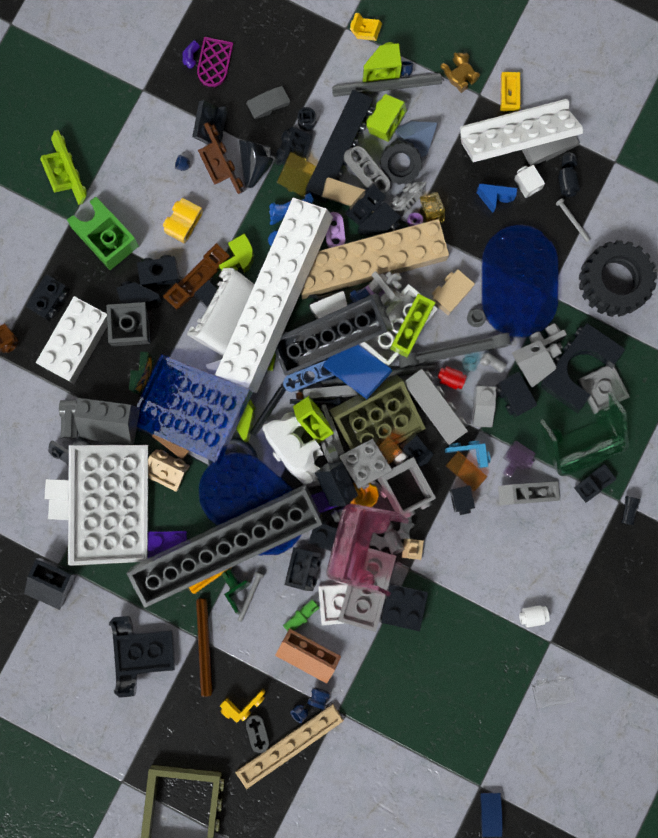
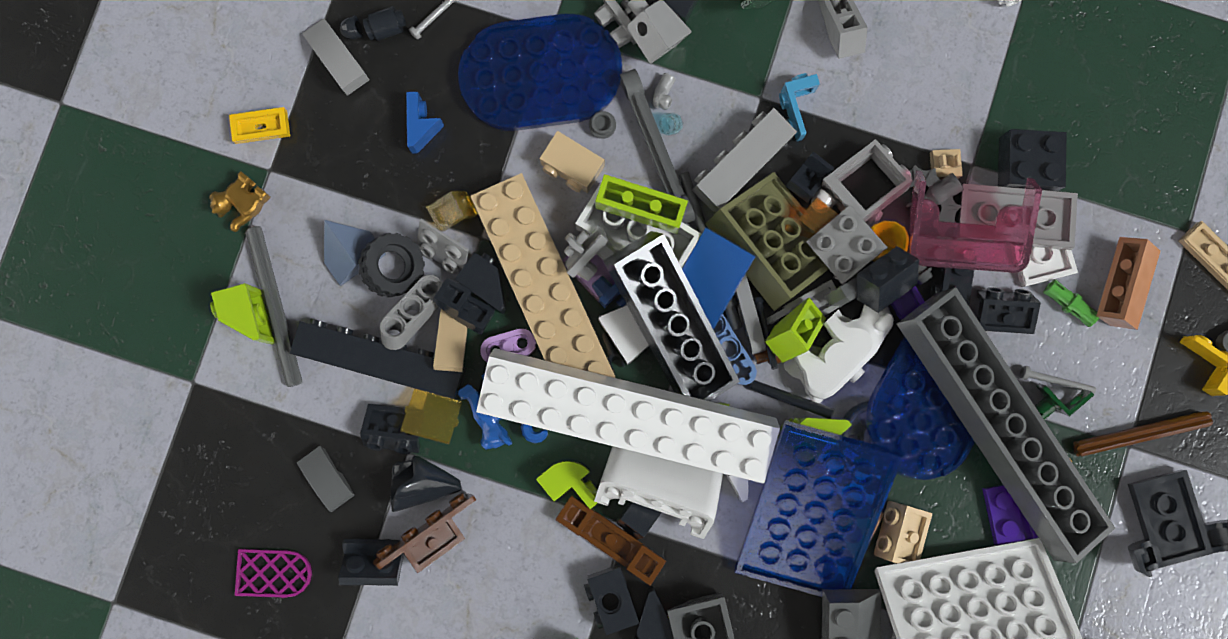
camera: 100 degrees left, 0 degrees up
clear green slope [129,352,154,395] -> none
yellow brick [163,198,203,244] -> none
dark blue hinge [175,155,190,171] -> none
dark purple arm [183,40,200,69] -> none
dark blue hinge [291,705,308,723] -> none
black wheel [297,107,316,132] -> none
dark blue wheel [307,687,331,709] -> none
yellow bracket [350,13,382,41] -> none
lime brick [366,94,407,142] -> none
dark blue hinge [400,61,413,76] -> none
medium lavender hinge [407,212,423,227] -> none
red brick [437,366,467,389] -> none
clear orange tile [446,451,487,491] -> none
black brick [449,485,475,515] -> none
white bracket [460,99,583,162] -> none
light grey slope [473,386,496,427] -> none
black brick [496,372,537,418] -> none
clear purple brick [503,441,536,477] -> none
white brick [514,165,545,198] -> none

